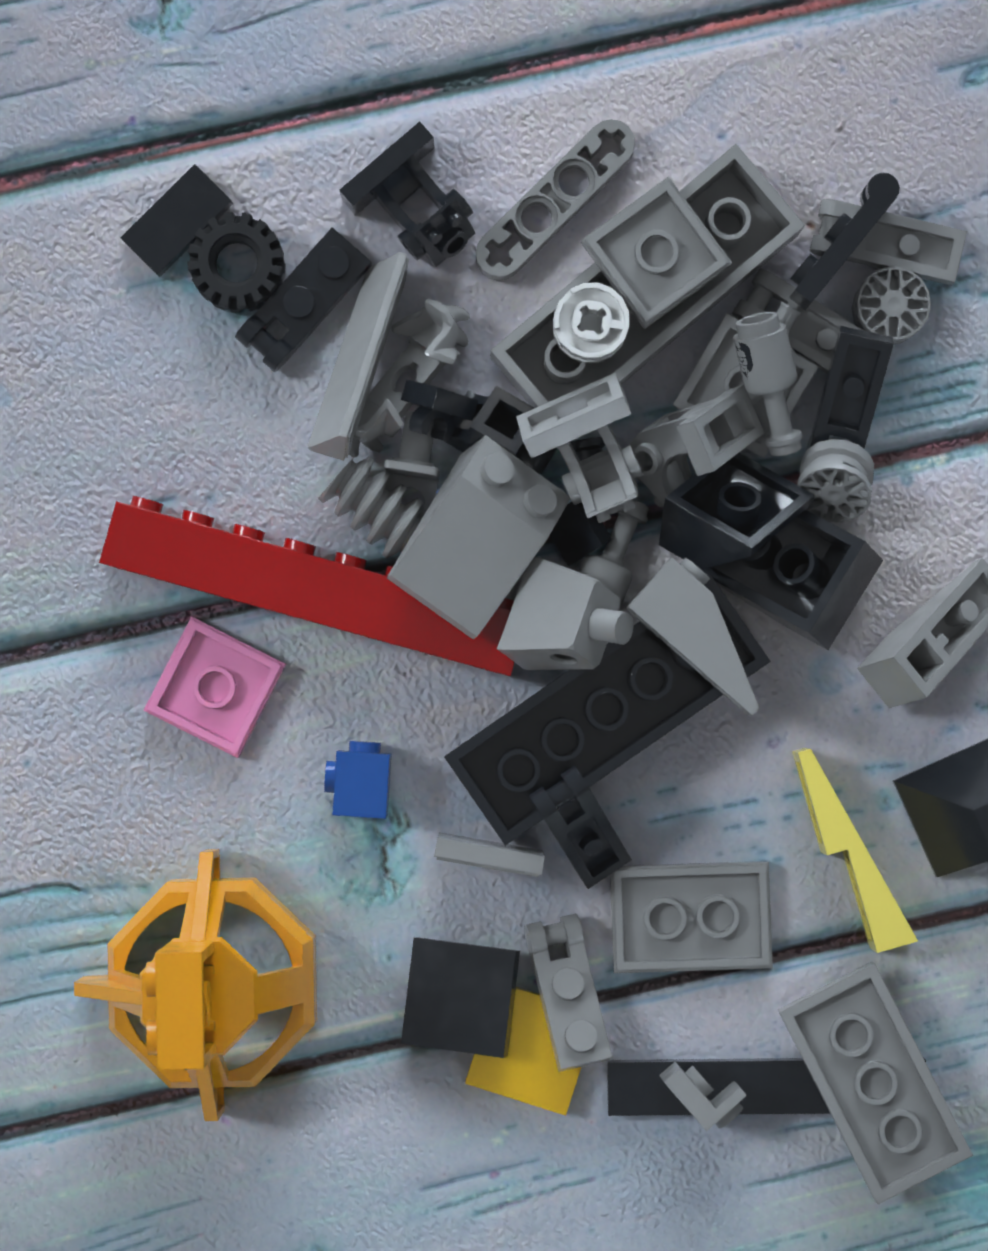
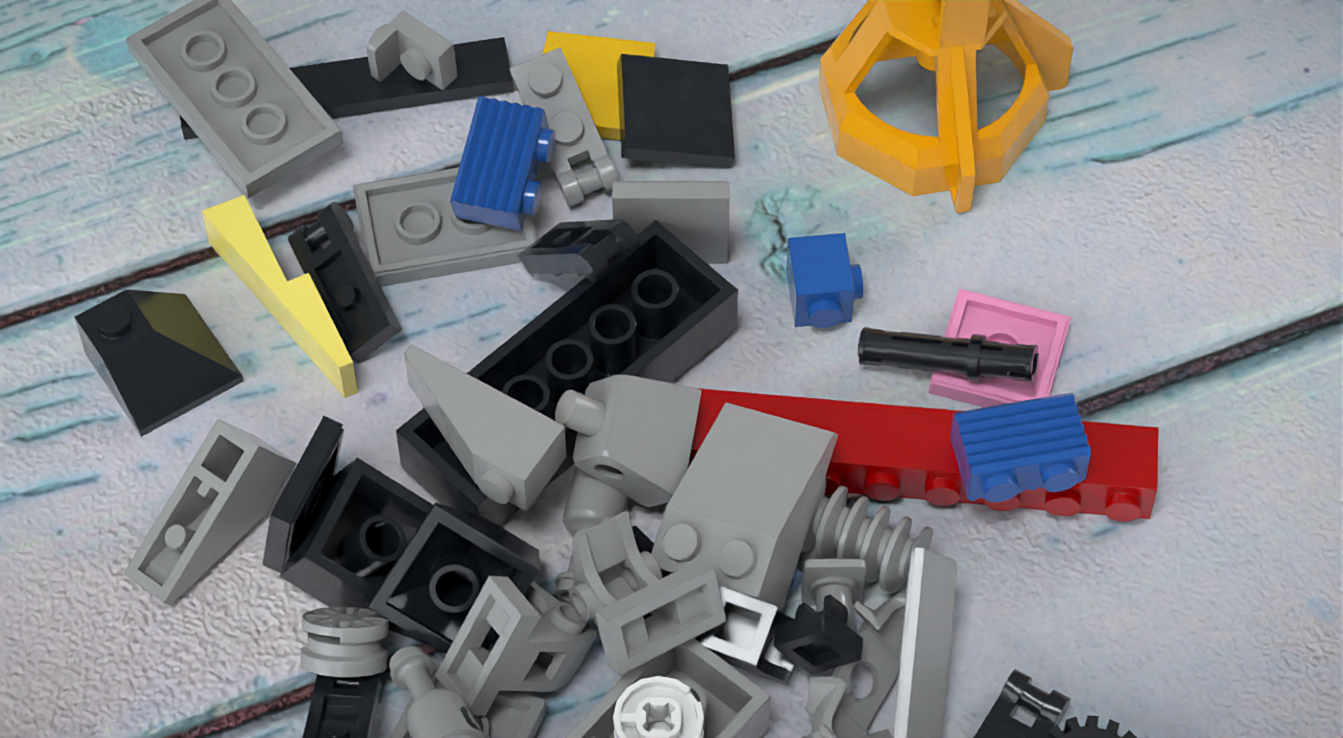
camera: 175 degrees right, 30 degrees down
none -> black tile [262,416,344,573]
none -> black plate [288,202,402,363]
none -> blue brick [450,96,555,231]
none -> black pin [858,327,1039,383]
none -> blue brick [950,393,1091,502]

